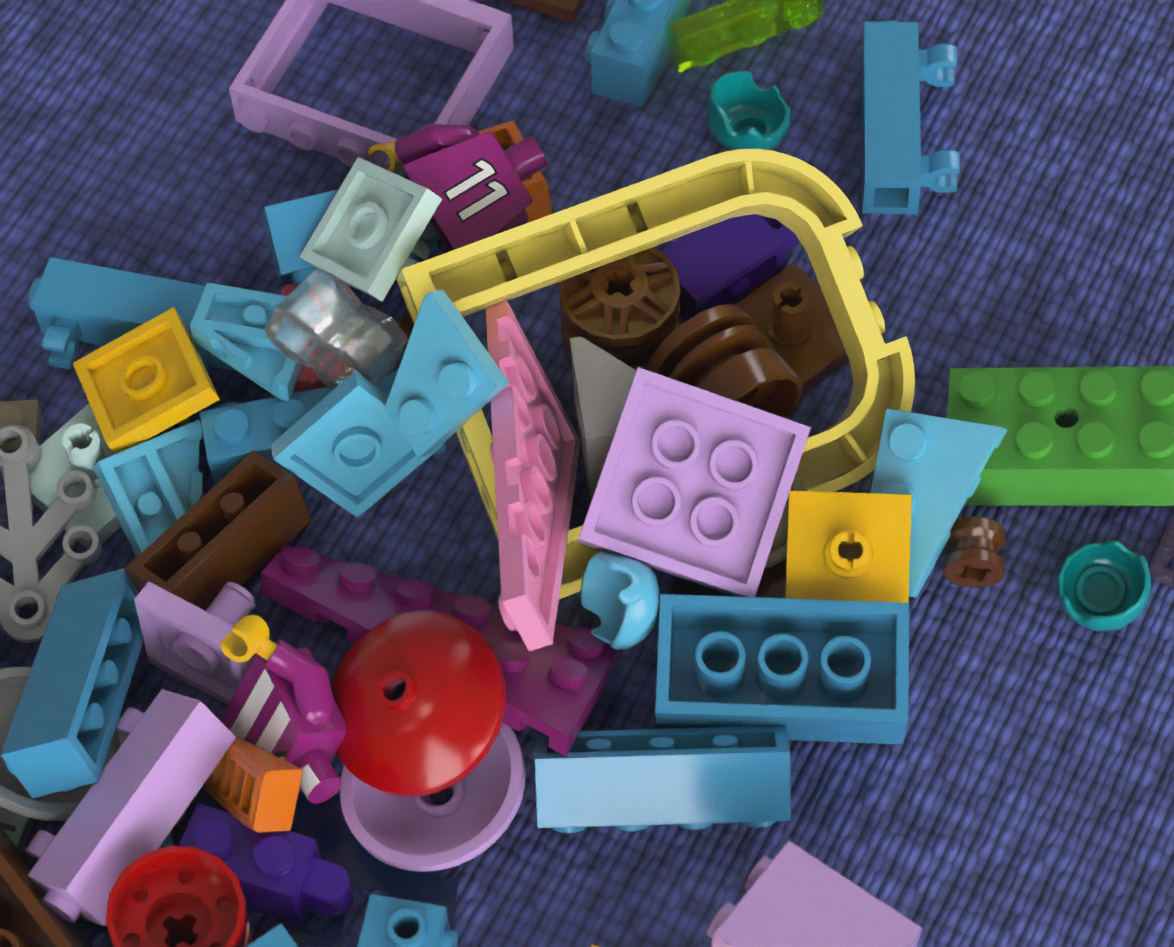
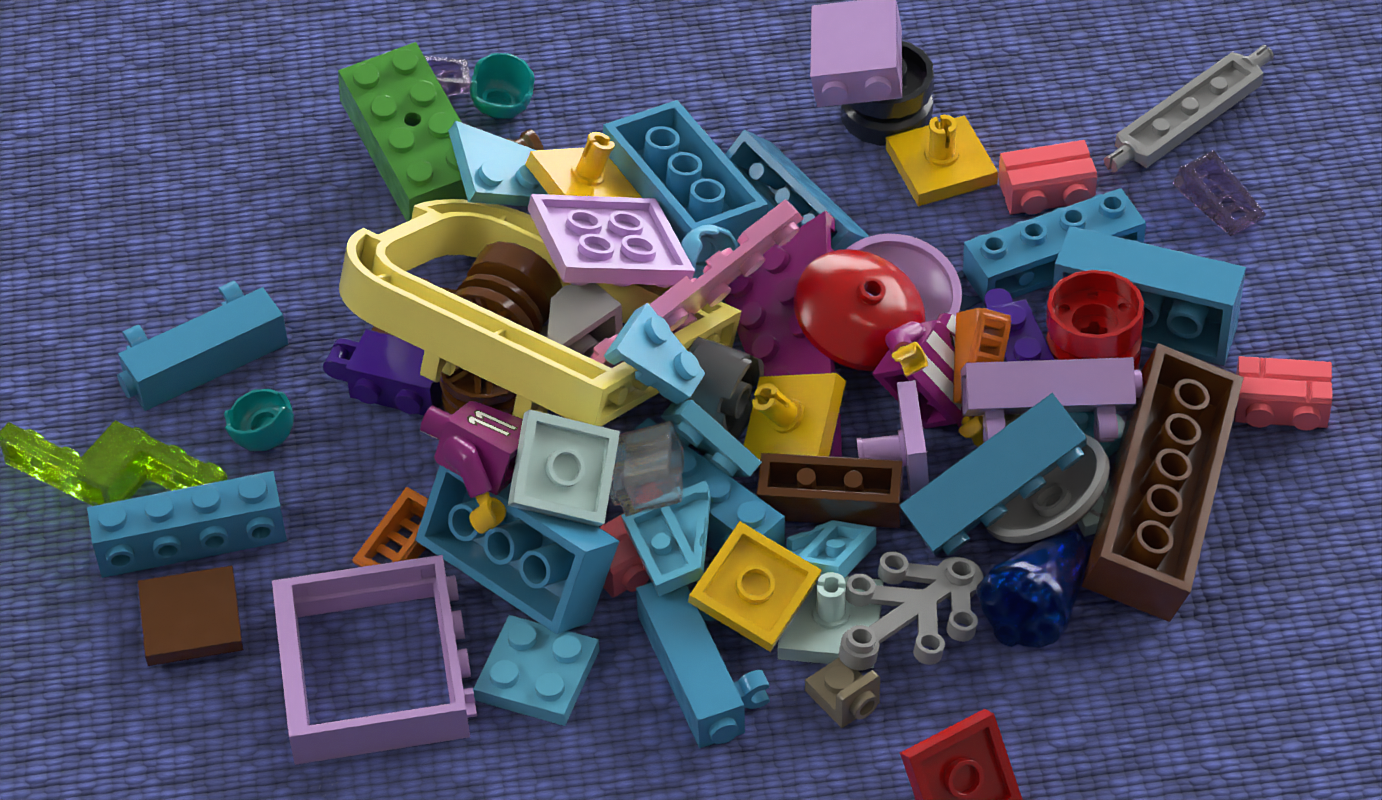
camera: 125 degrees left, 10 degrees down
none -> medium azure plate [473,615,600,726]
none -> dark grey brick [685,337,764,439]
none -> yellow tile [743,373,846,467]

